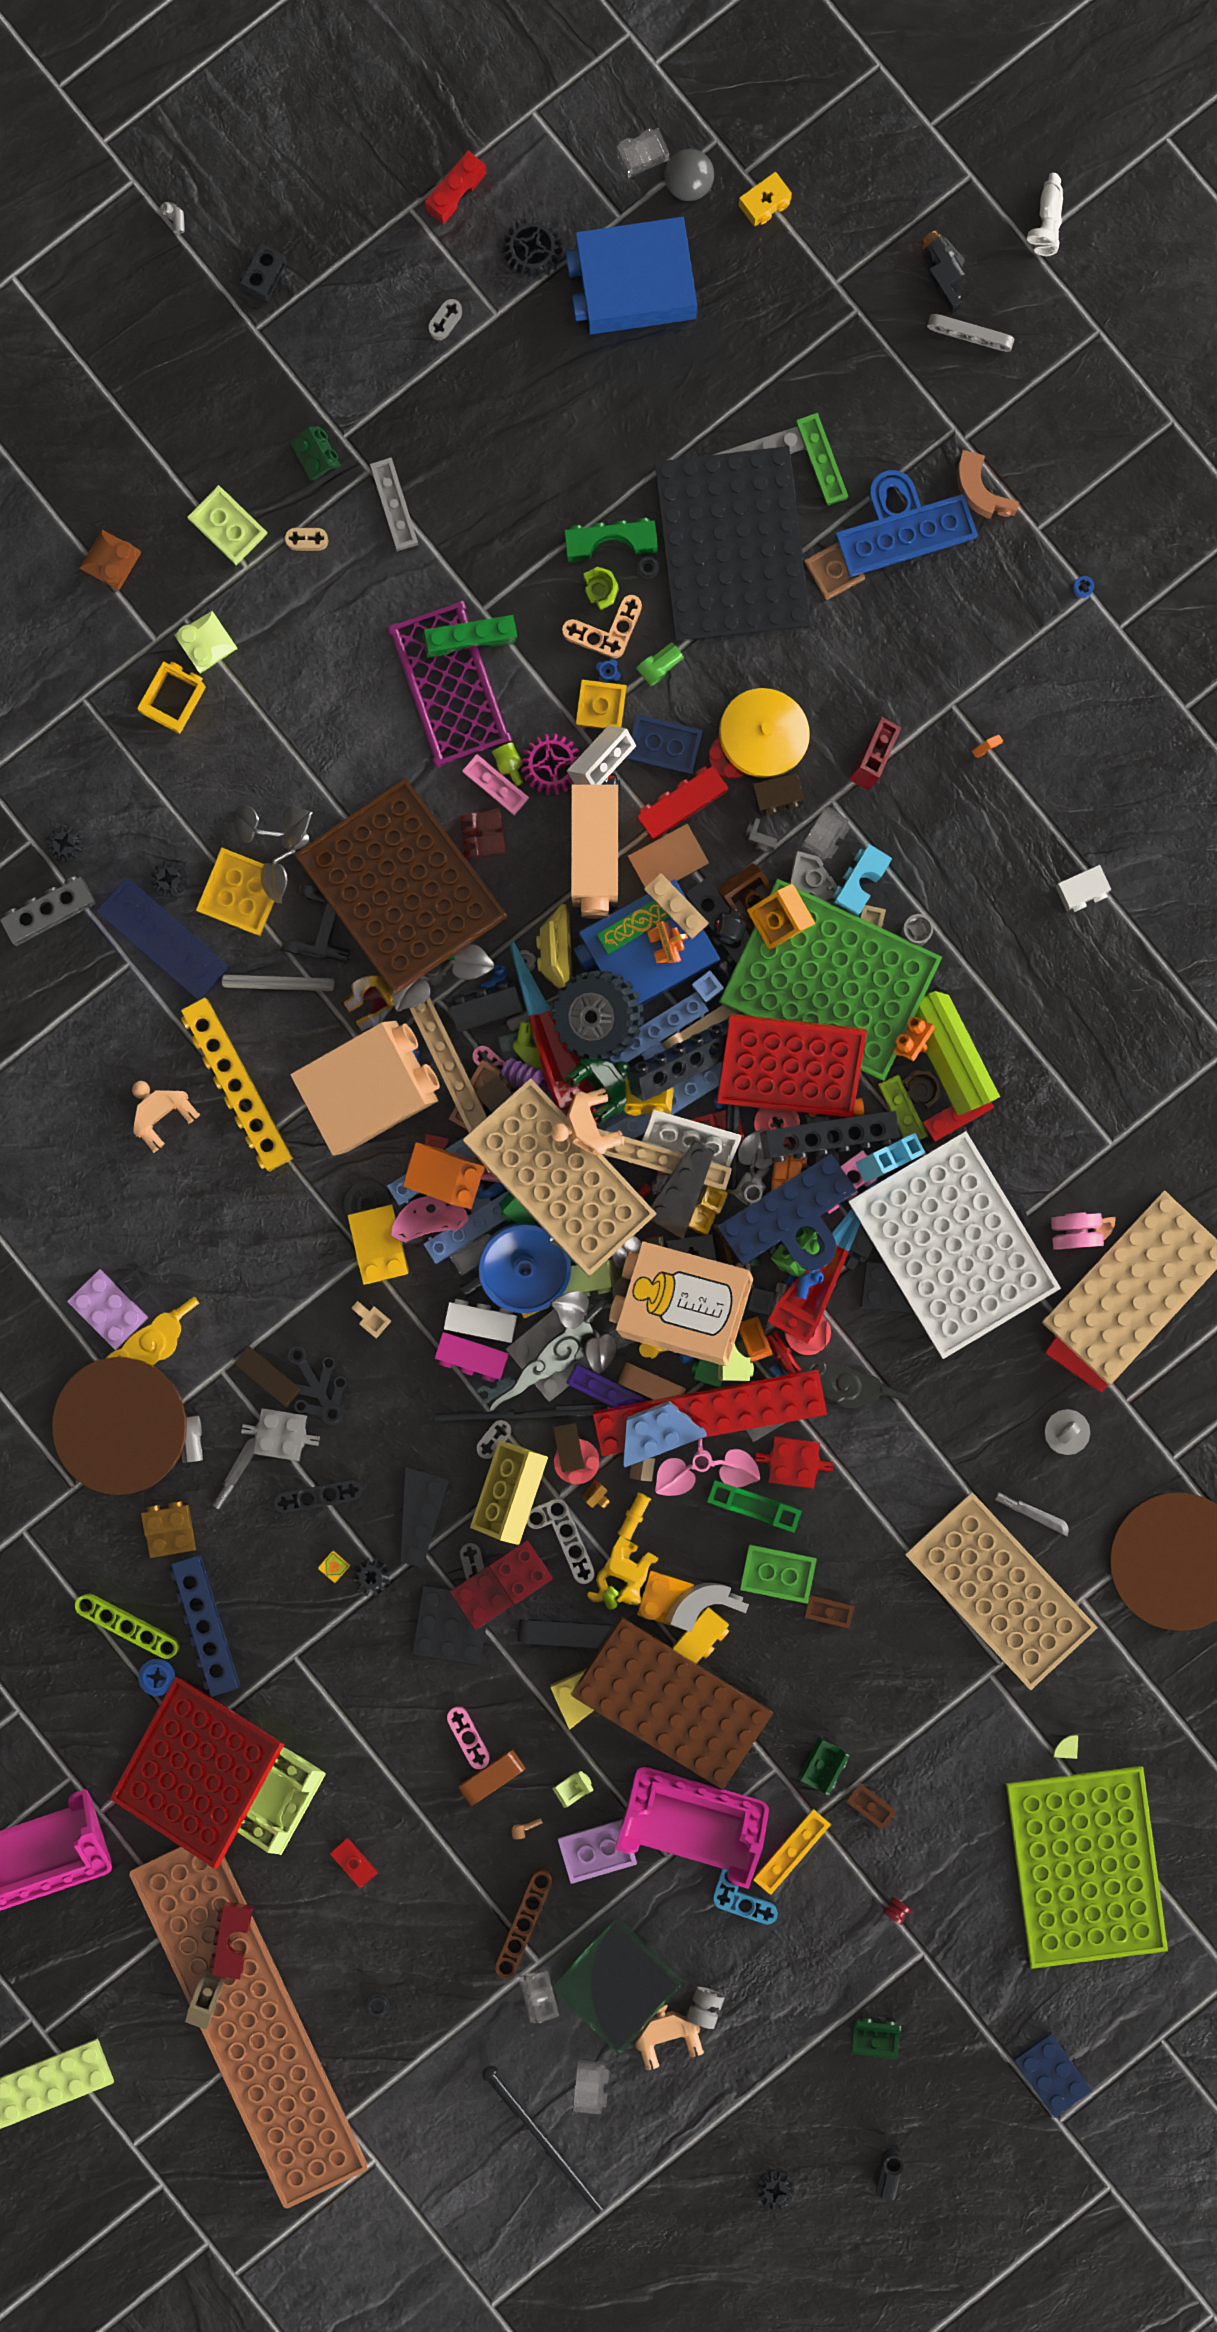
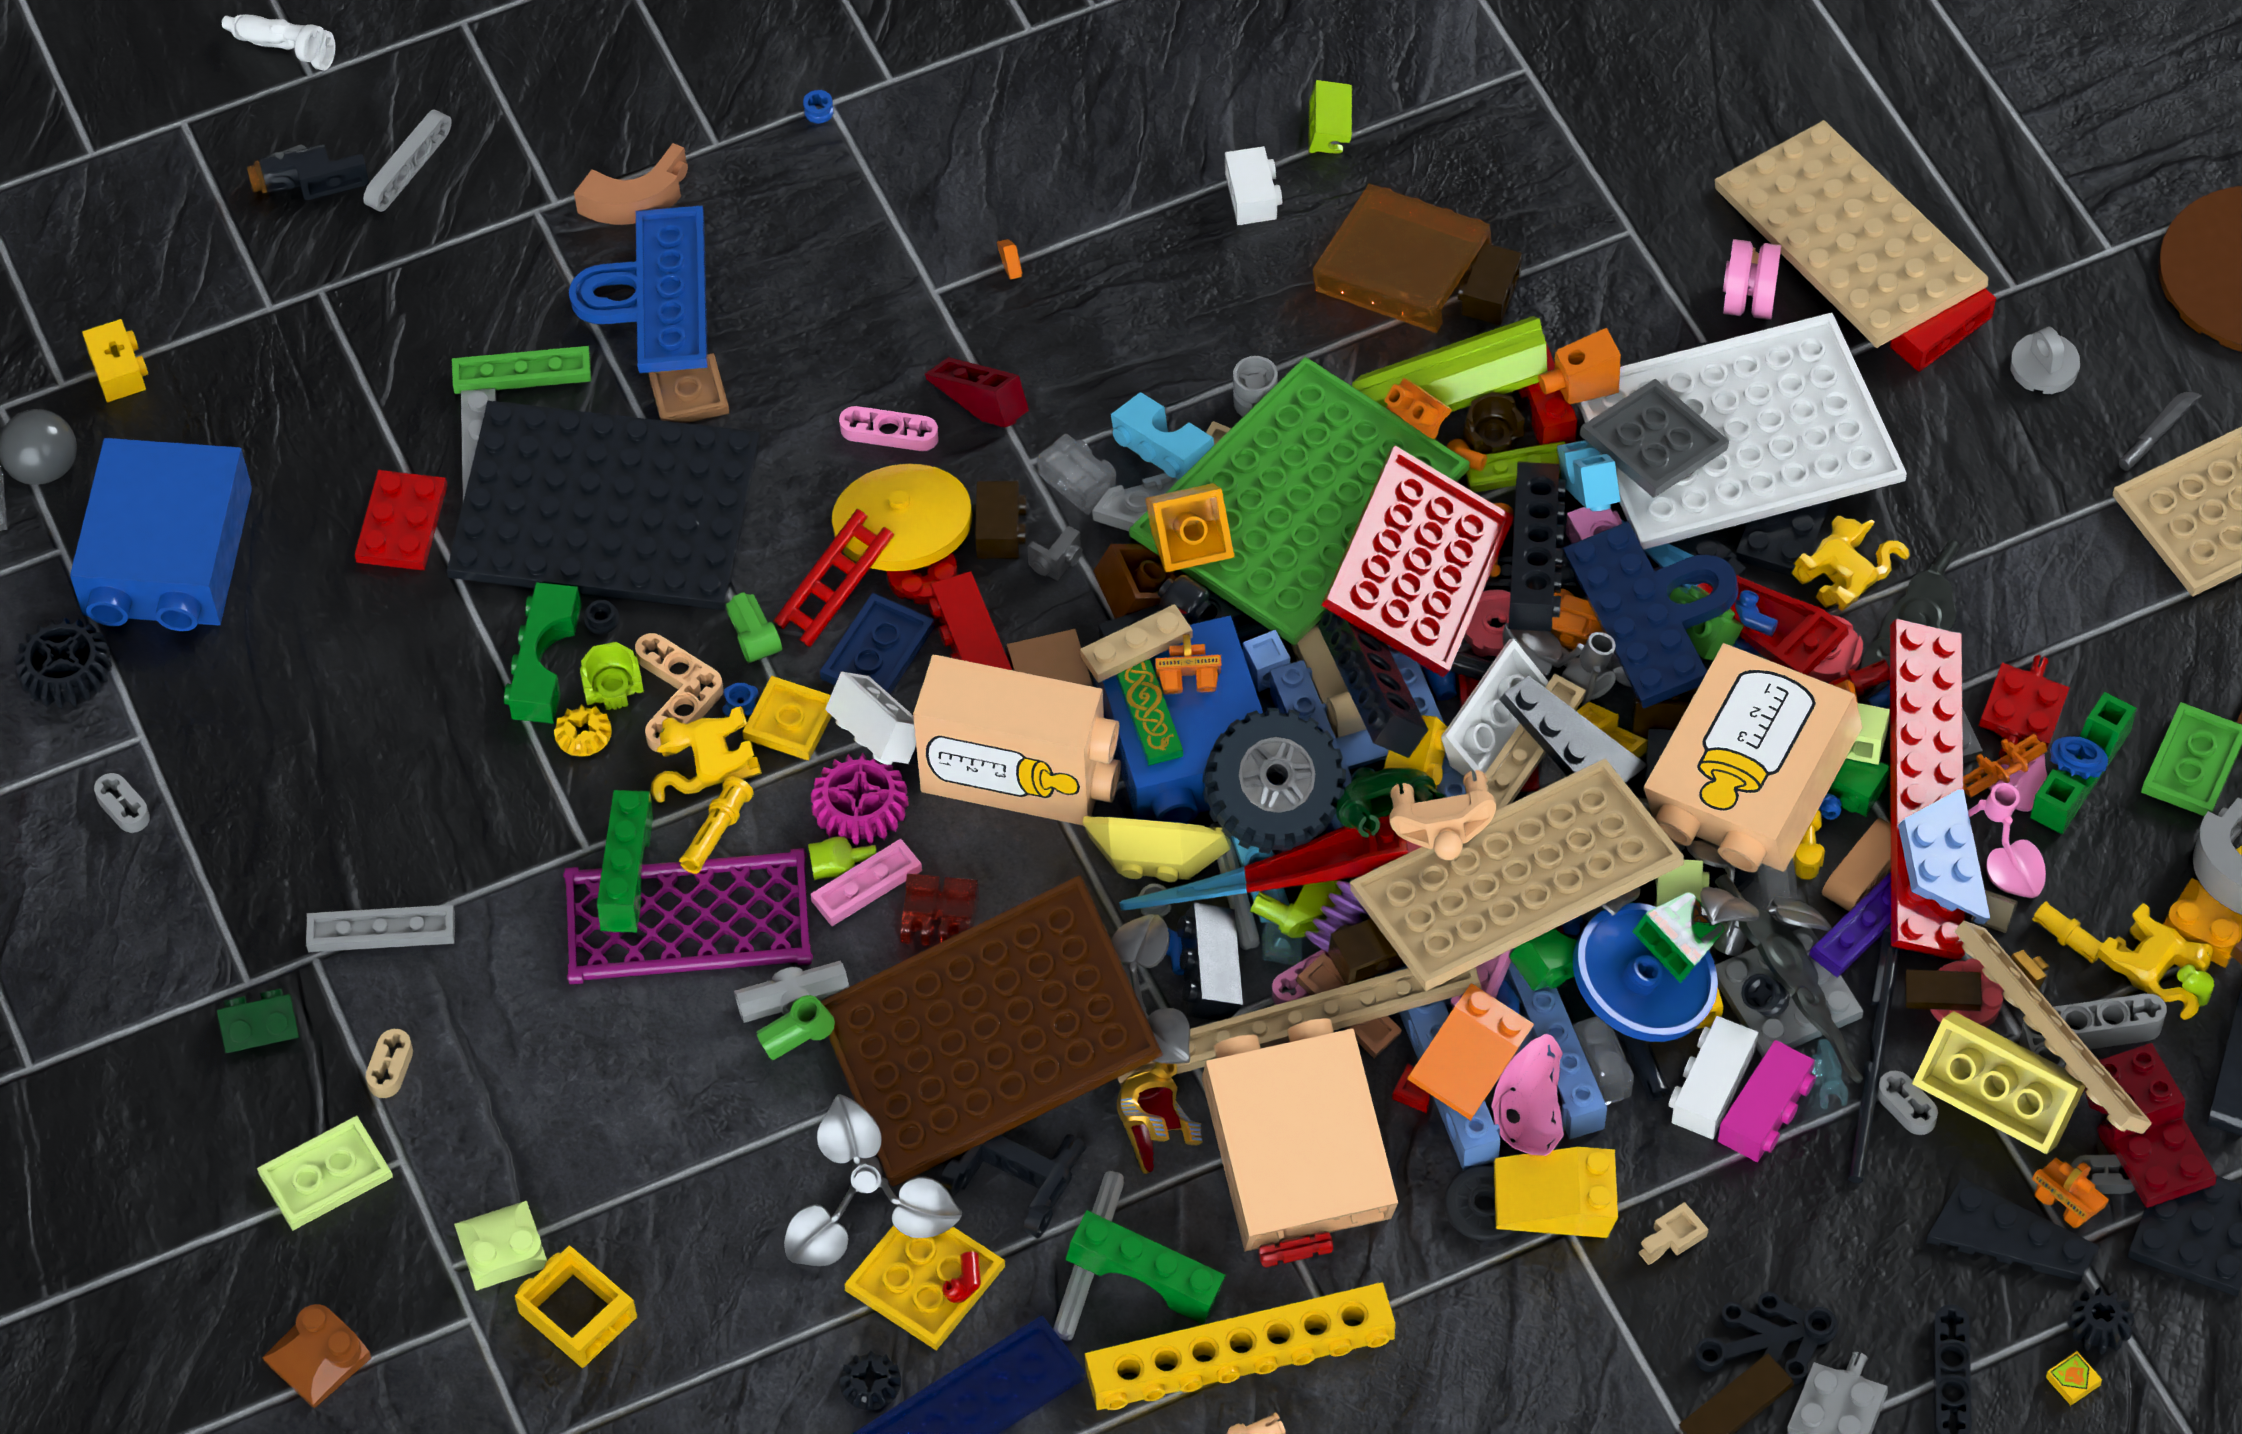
camera: 75 degrees left, 30 degrees down
none -> red plate [355,470,448,571]
none -> yellow gear [554,704,612,756]
none -> yellow animal [651,706,762,803]
none -> yellow pin [679,776,754,874]
none -> light grey piece [734,960,849,1023]
none -> bright green piece [757,995,835,1060]
none -> red bar [773,509,894,648]
none -> bright pink beam [839,406,939,451]
none -> red arm [942,1252,981,1303]
none -> green arch [1066,1210,1225,1325]
none -> lime hinge [1308,80,1352,154]
none -> clear orange panel [1313,183,1492,333]
none -> orange arm [1446,439,1487,471]
none -> dark brown brick [1458,243,1522,325]
none -> orange torso [1538,328,1621,404]
none -> dark grey plate [1580,379,1729,498]
none -> green torso [1632,892,1724,983]
none -> black wheel [1741,973,1790,1018]
none -> yellow animal [1791,516,1910,611]
none -> tan plate [1954,920,2152,1134]
none -> orange piece [1963,734,2047,798]
none -> orange hips [2032,1157,2109,1228]
none -> blue gear [2050,736,2108,780]

